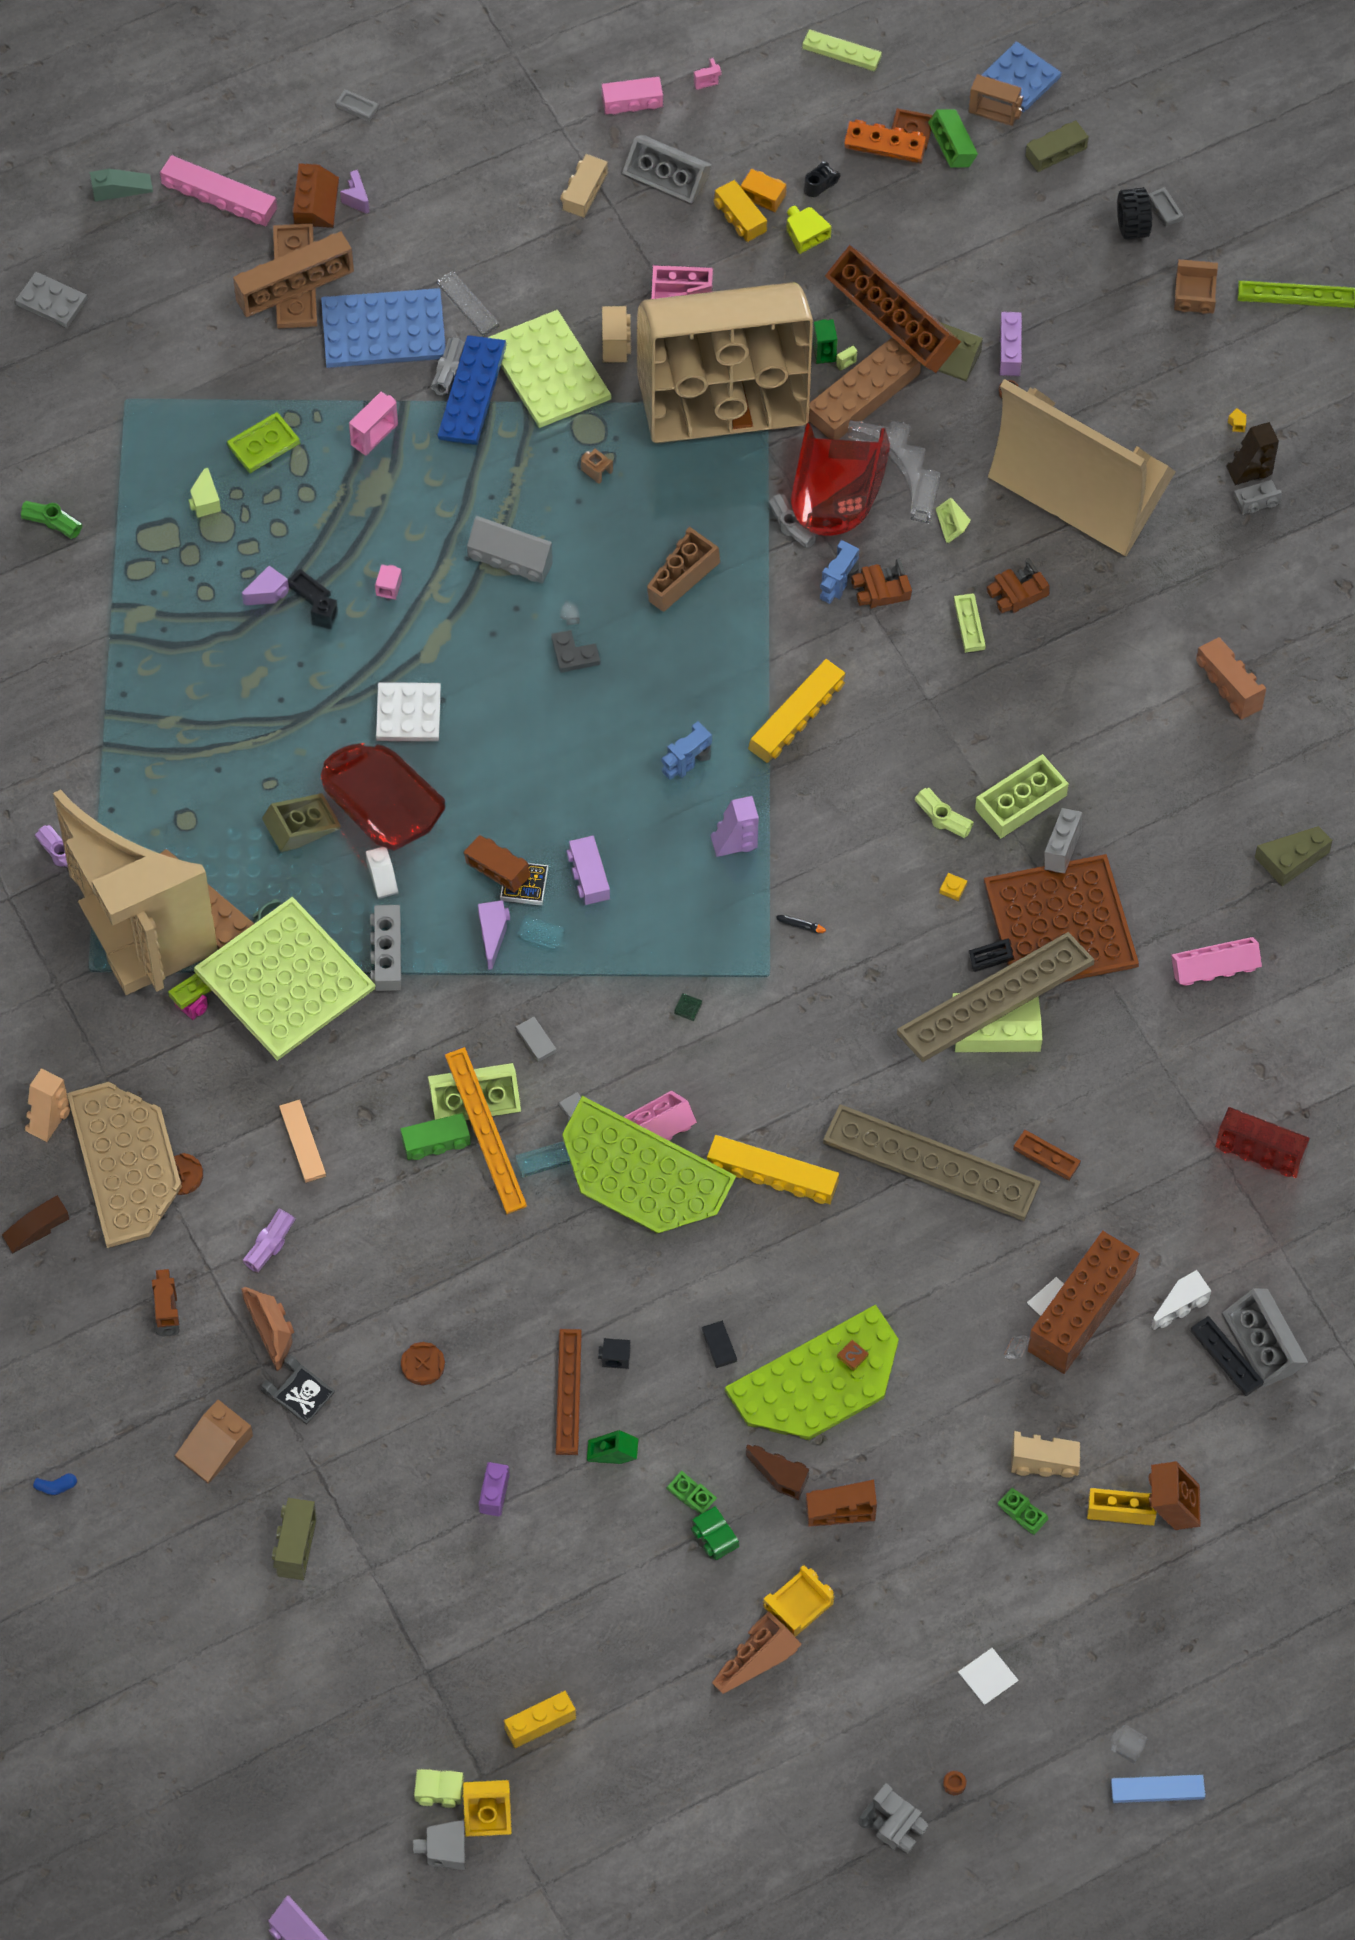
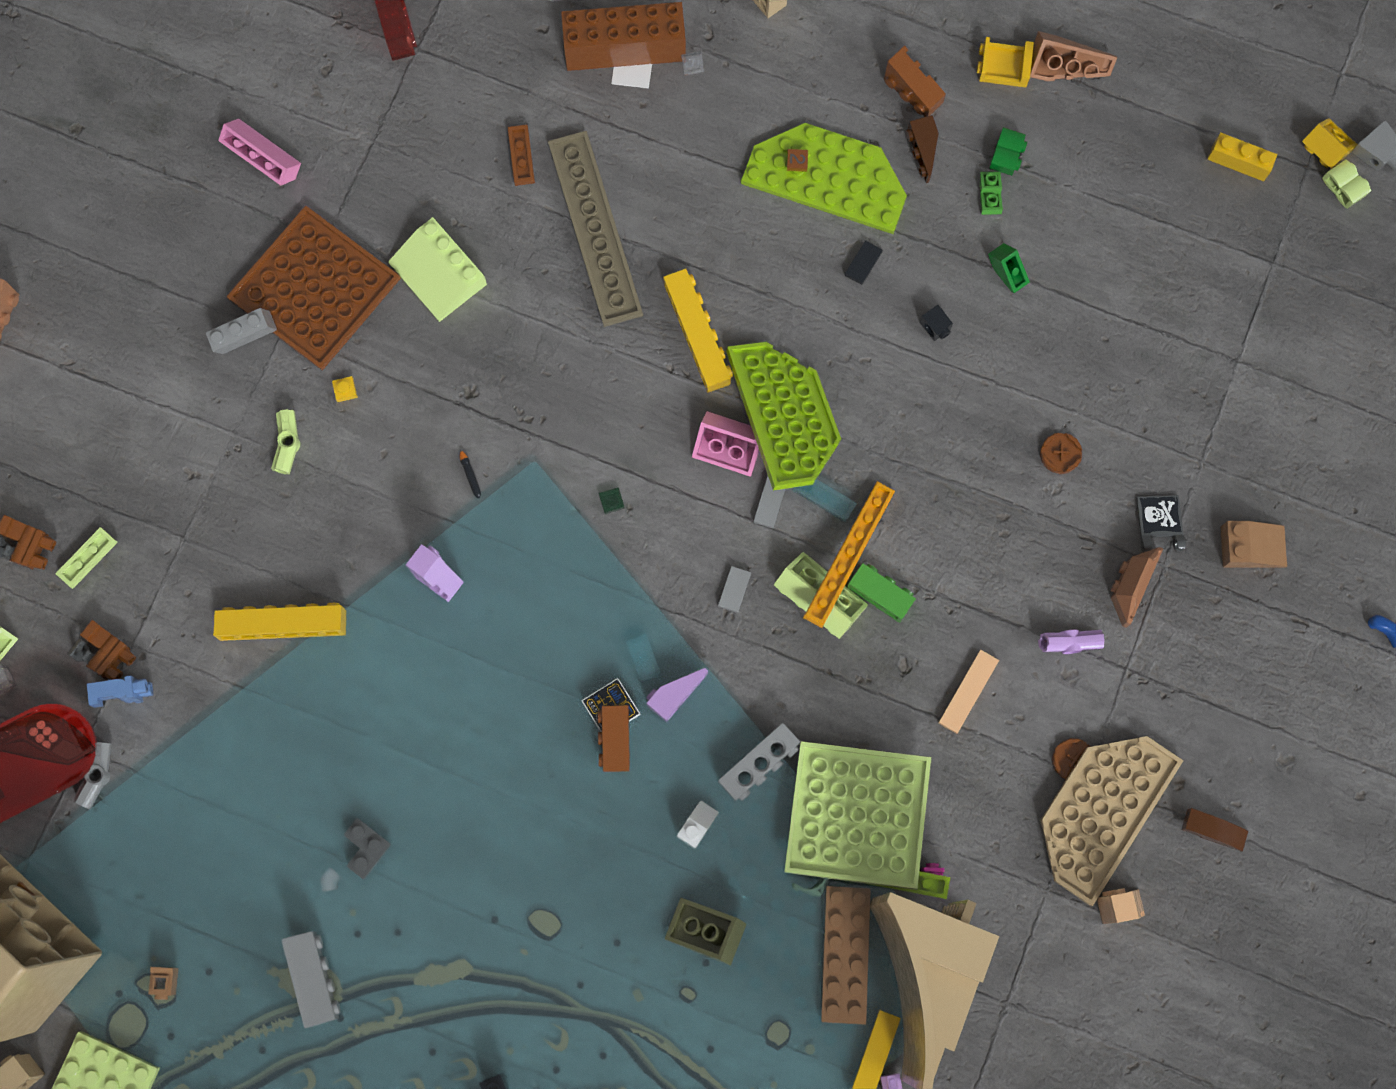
camera: 130 degrees left, 15 degrees up
dark orange hips [152,1269,180,1337] -> none
olive brick [272,1498,317,1581] -> none
clear red windscreen [321,743,446,850] -> none
bright pink brick [375,565,402,600] -> none
white plate [376,683,441,741] -> none
medium lavender brick [479,1462,509,1516] -> none
dark orange tile [556,1329,582,1455] -> none
lavender brick [566,835,610,905] -> none
medium nougat wedge [647,526,720,612] -> none
medium blue hips [661,721,712,780] -> none
dark tan plate [897,932,1094,1062] -> none
black tile [969,938,1015,972] -> none
yellowish green brick [975,754,1069,839] -> none
olive wedge [1255,826,1333,887] -> none

